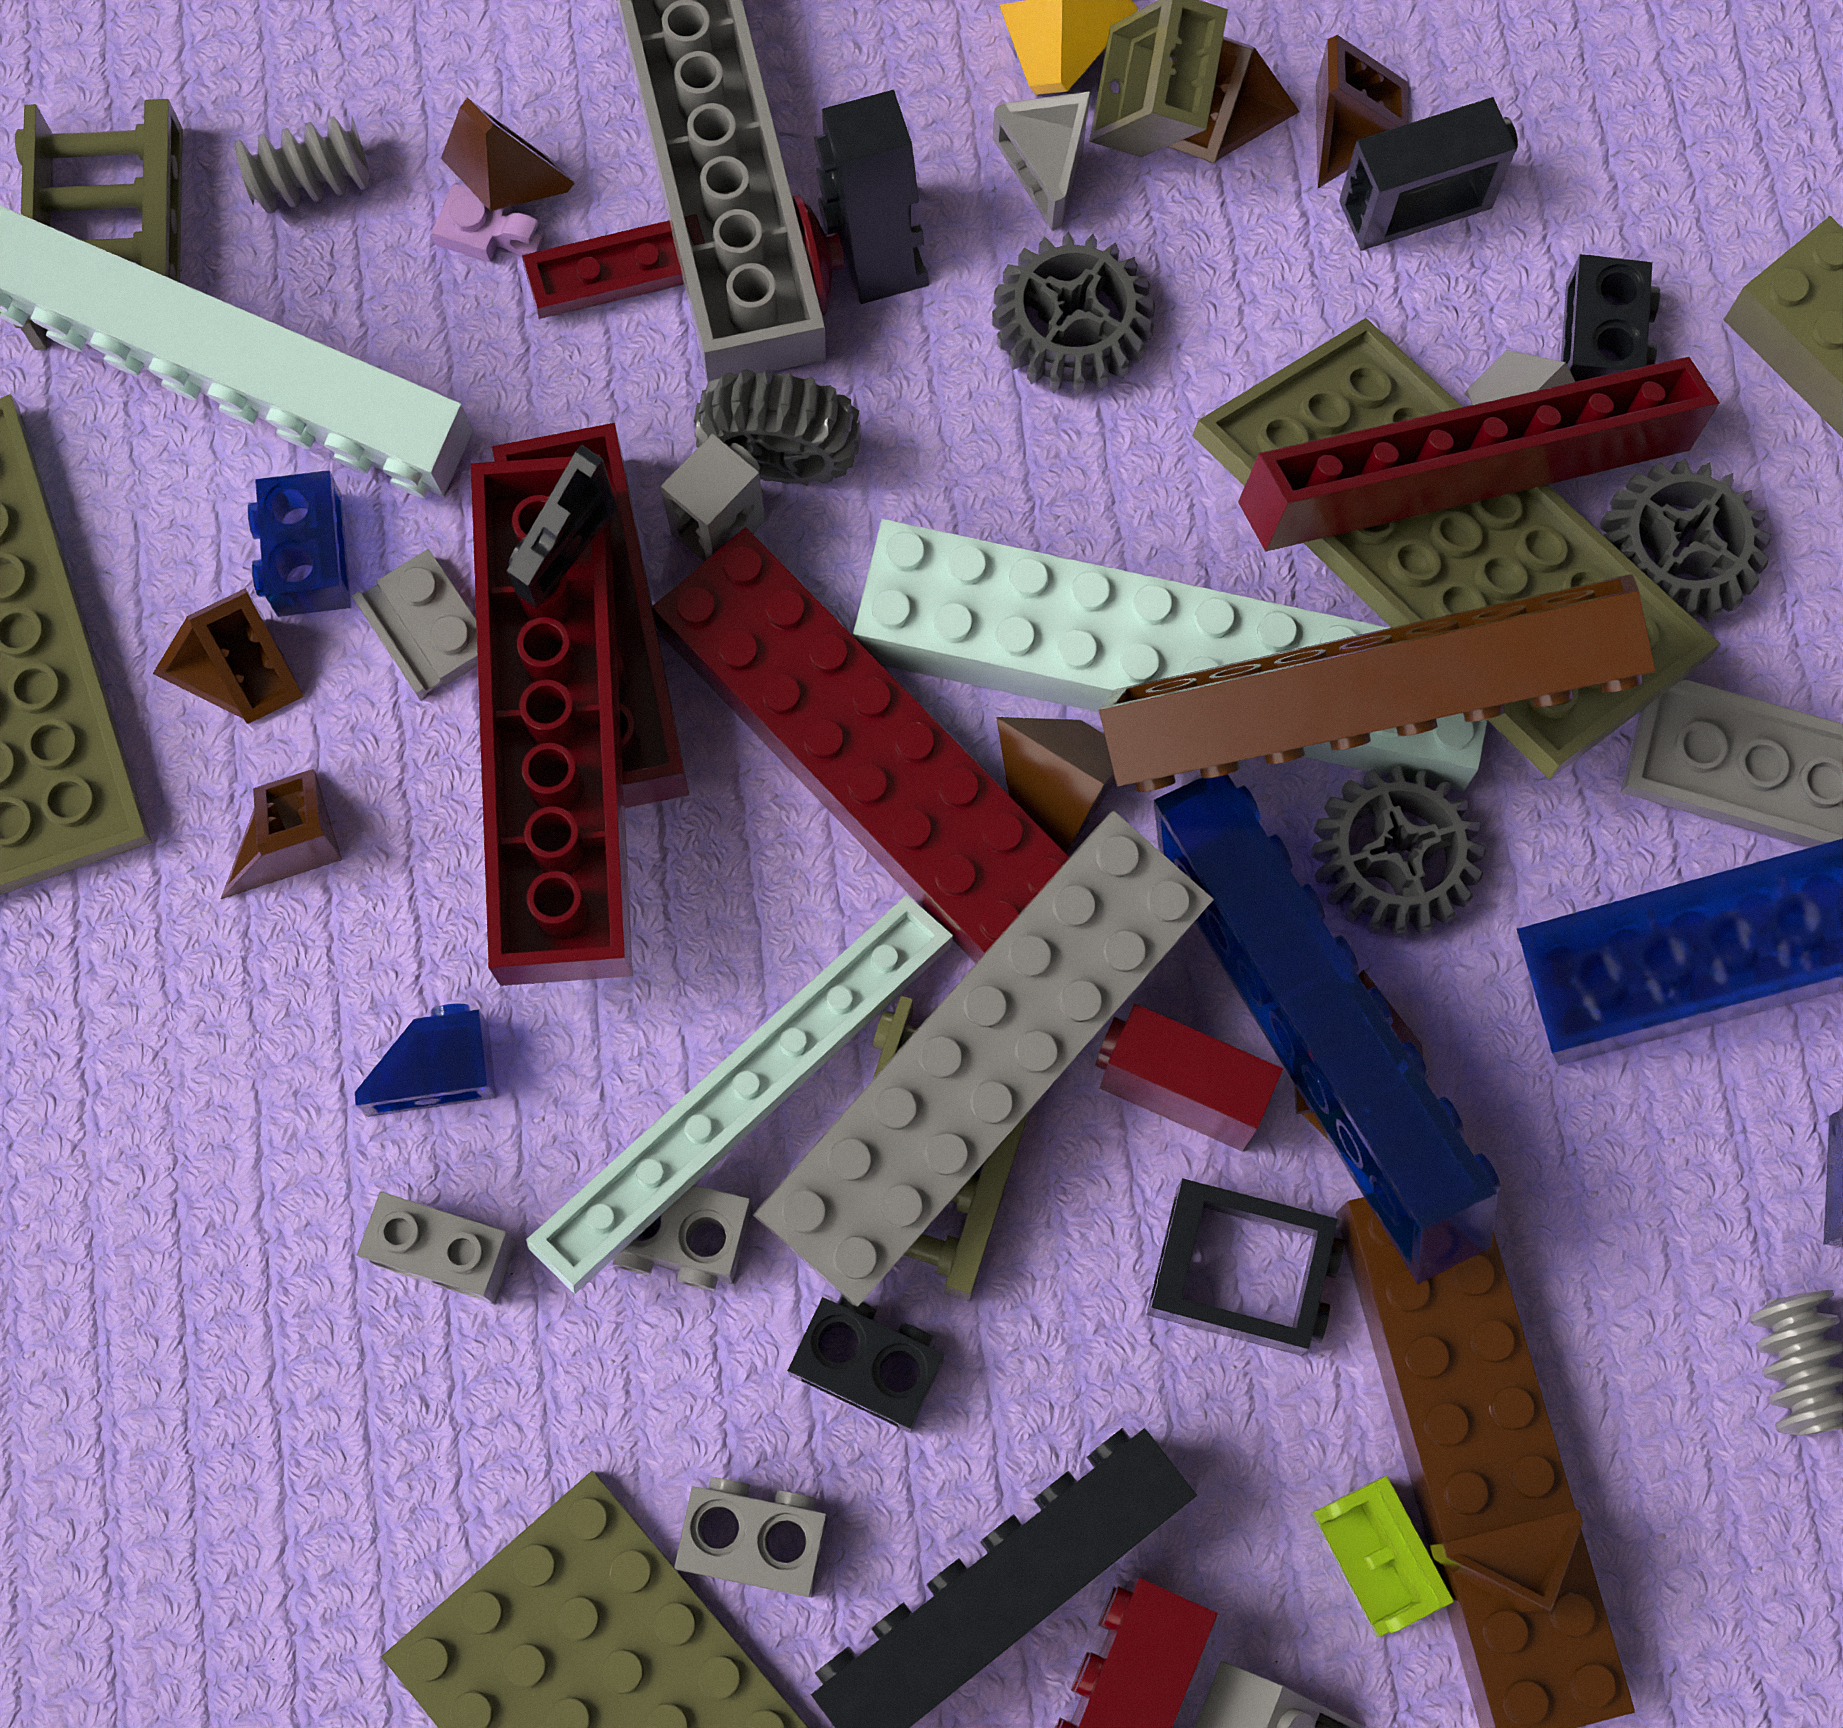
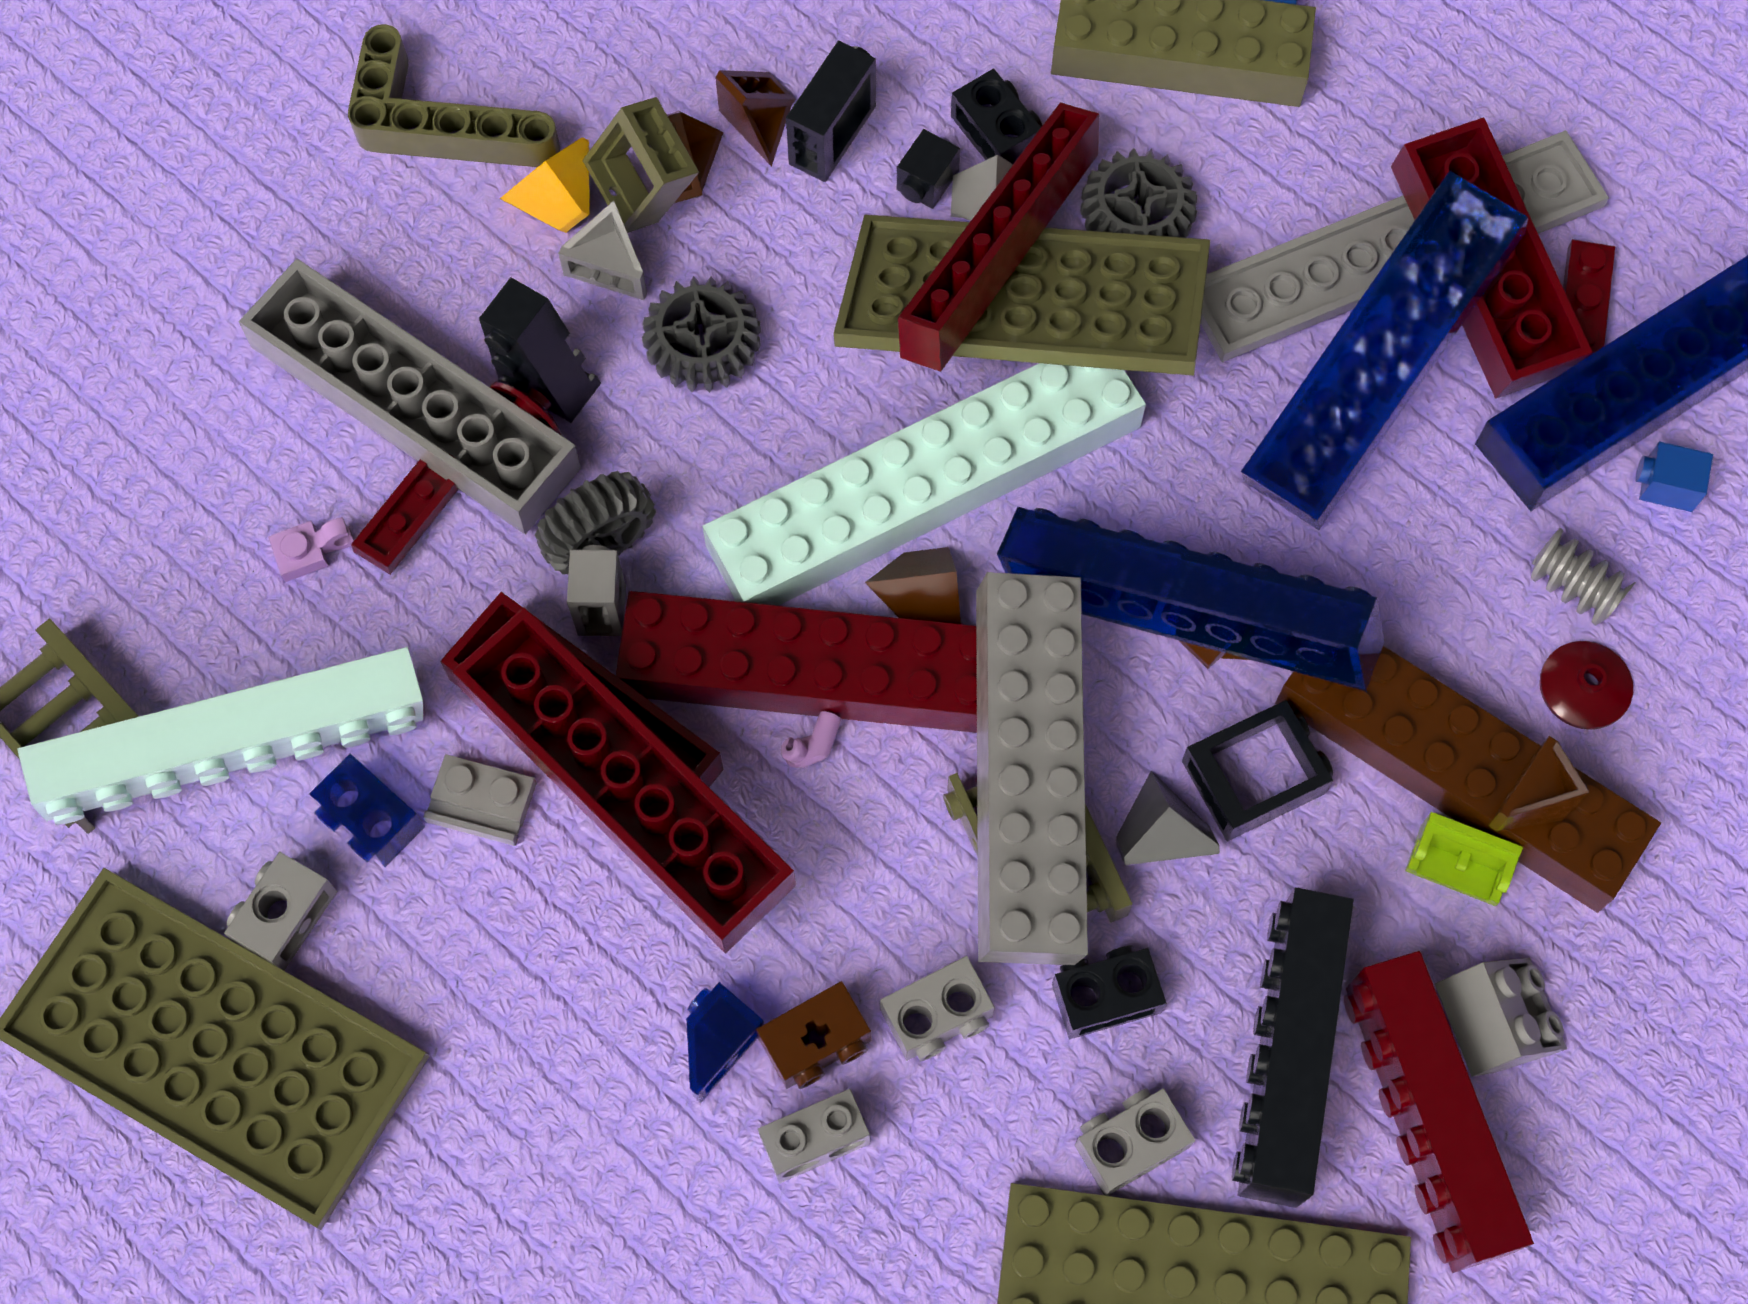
camera: 40 degrees left, 5 degrees down
reddish brown slope [153,588,304,724] -> none
reddish brown slope [220,769,342,899] -> none
light grey piece [235,116,370,214] -> none
reddish brown slope [441,97,575,211] -> none
black wing [507,444,617,609] -> none
light aqua plate [526,895,953,1294] -> none
dark red brick [1095,1003,1283,1151] -> none
reddish brown brick [1099,574,1656,792] -> none
dark grey gear [1311,765,1486,938] -> none
none -> light grey brick [224,851,338,971]
none -> reddish brown brick [756,981,871,1089]
none -> lavender arm [781,711,841,768]
none -> black brick [896,129,960,209]
none -> dark grey slope [1116,771,1220,865]
none -> dark red dish [1539,641,1633,730]

